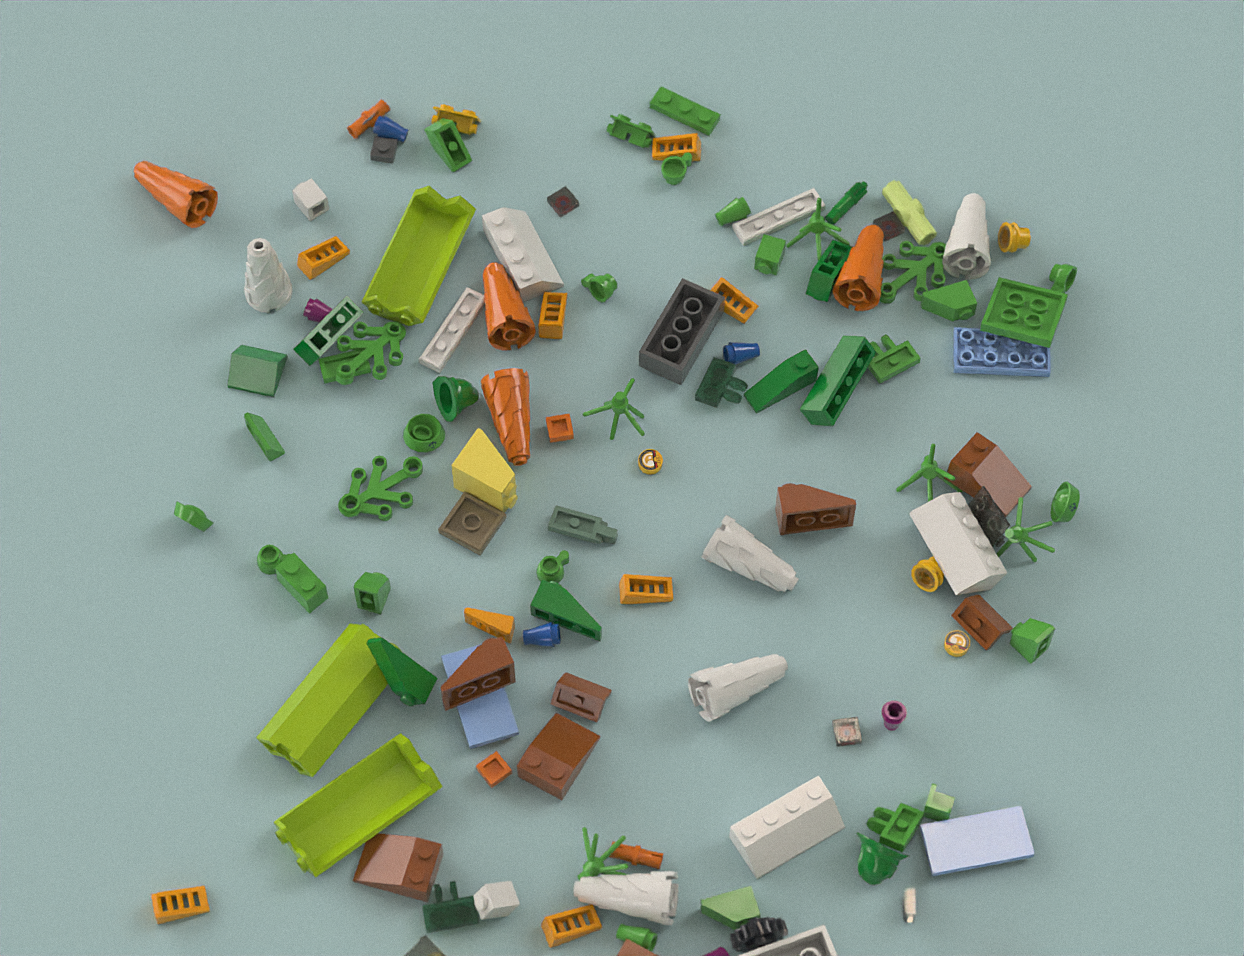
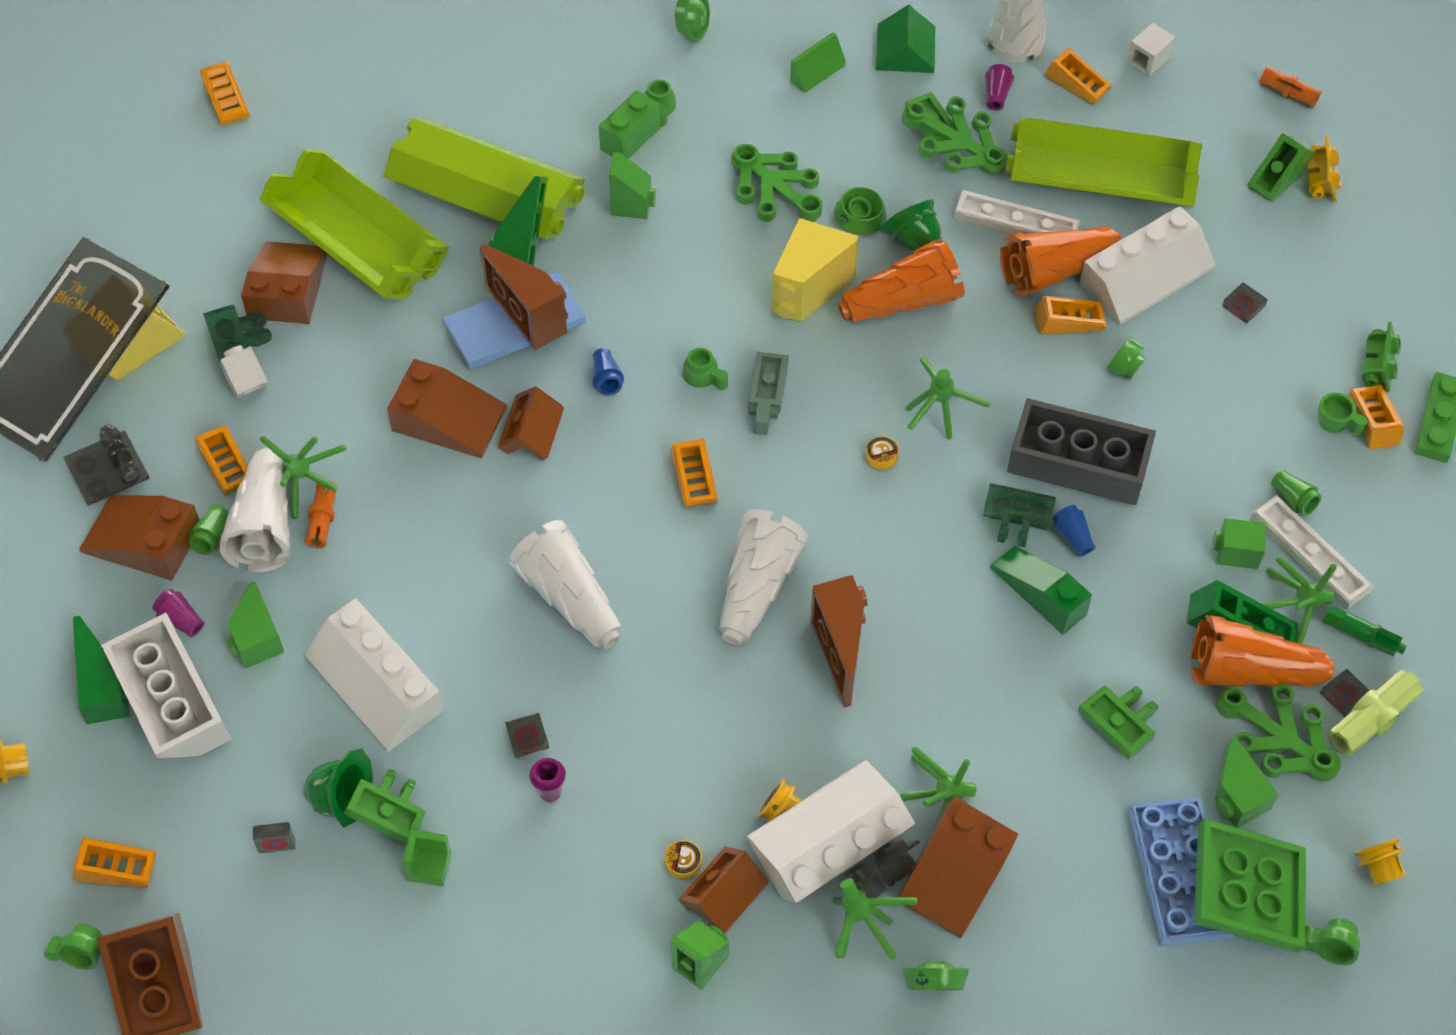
camera: 80 degrees right, 5 degrees down
green slope [293,296,364,366] -> none
dark grey plate [370,136,398,163] -> none
blue cone [373,116,409,142] -> none
dark tan tile [438,491,506,556] -> none
light orange slope [464,607,515,643] -> none
orange plate [476,751,512,788] -> none
green slope [530,580,602,642] -> none
orange plate [546,413,574,443] -> none
light orange slope [710,277,758,324] -> none
black gear [730,917,788,952] -> none
green brick [799,336,876,426] -> none
light blue tile [920,806,1035,877] -> none
white cone [942,193,991,280] -> none

